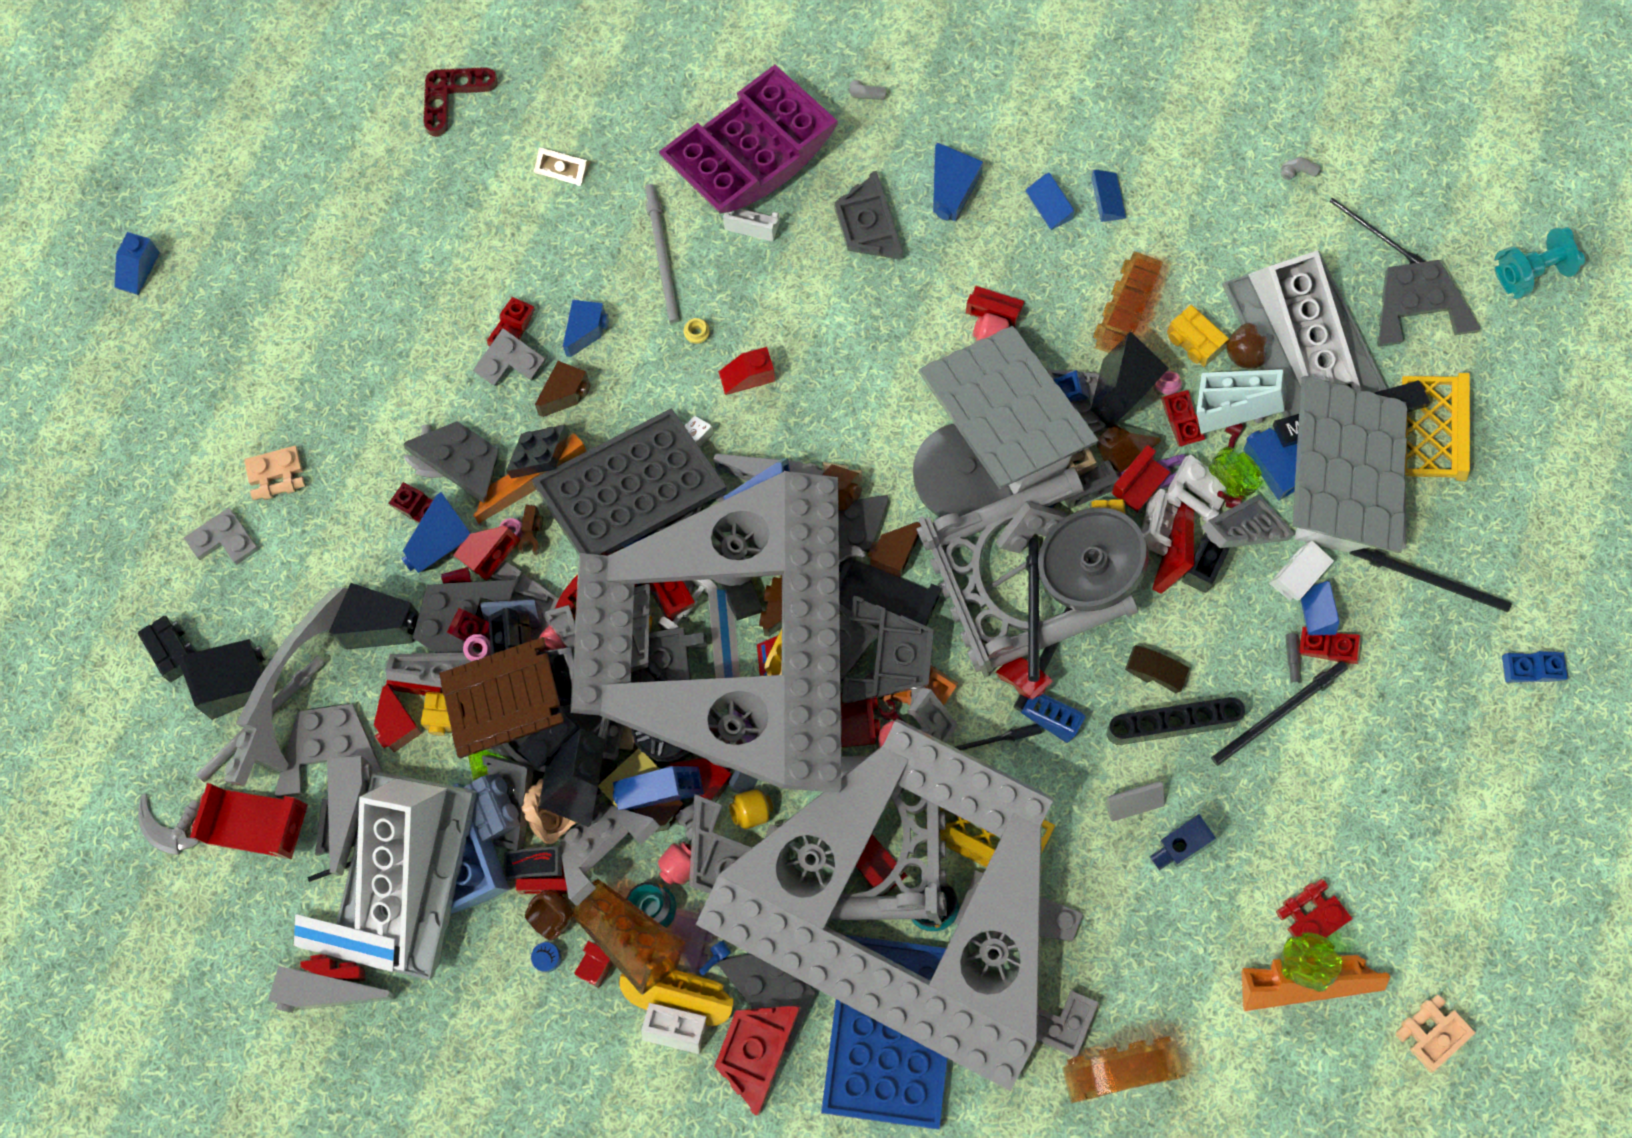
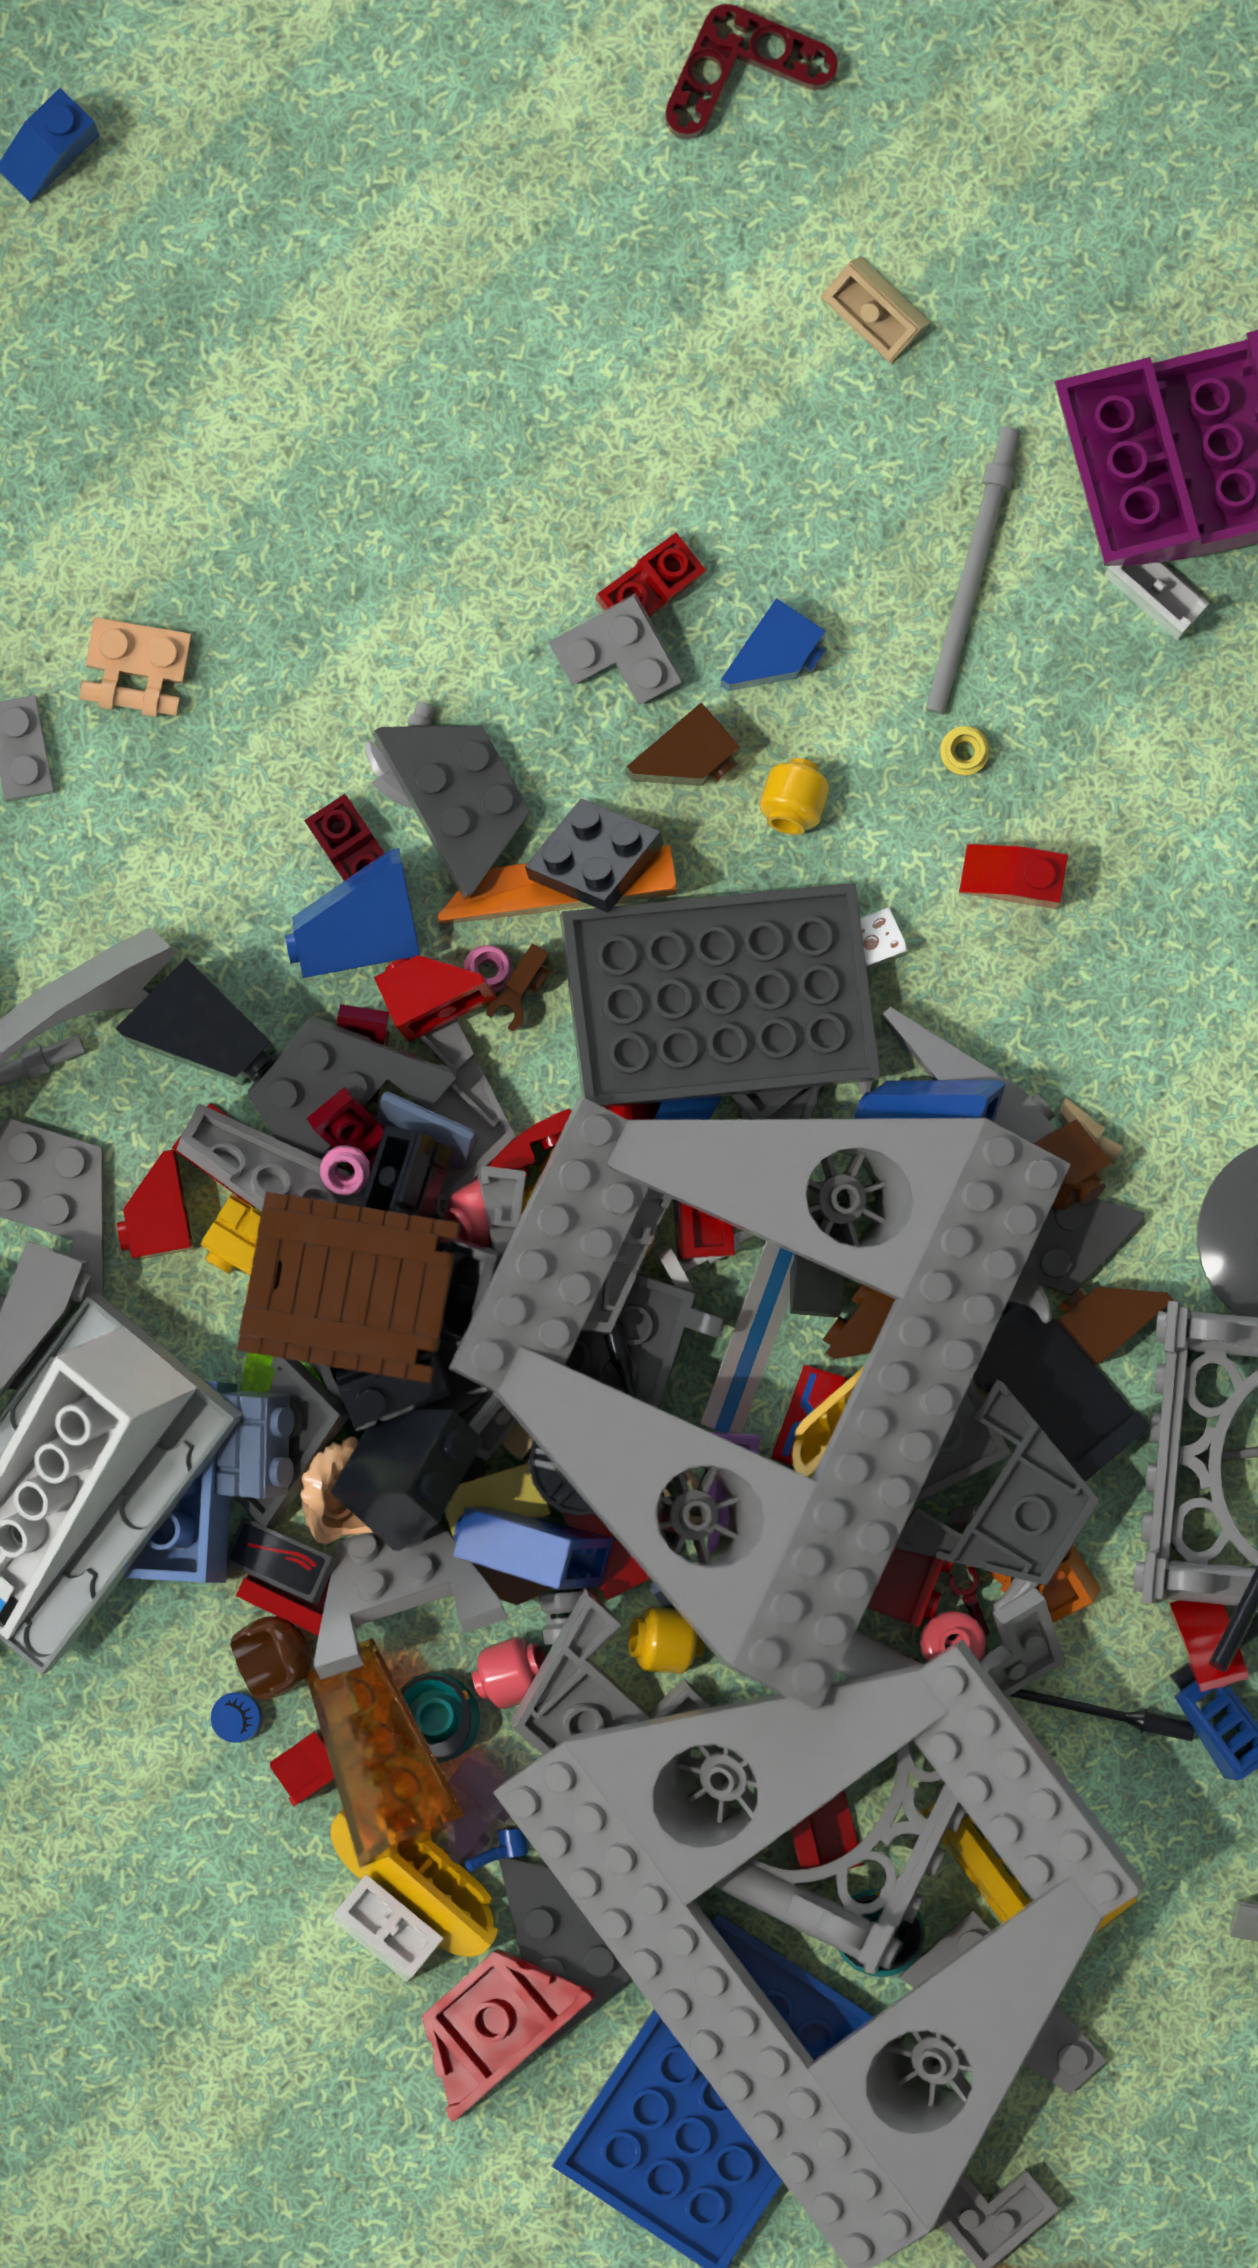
camera: 20 degrees right, 15 degrees up
none -> yellow head [759,758,830,835]

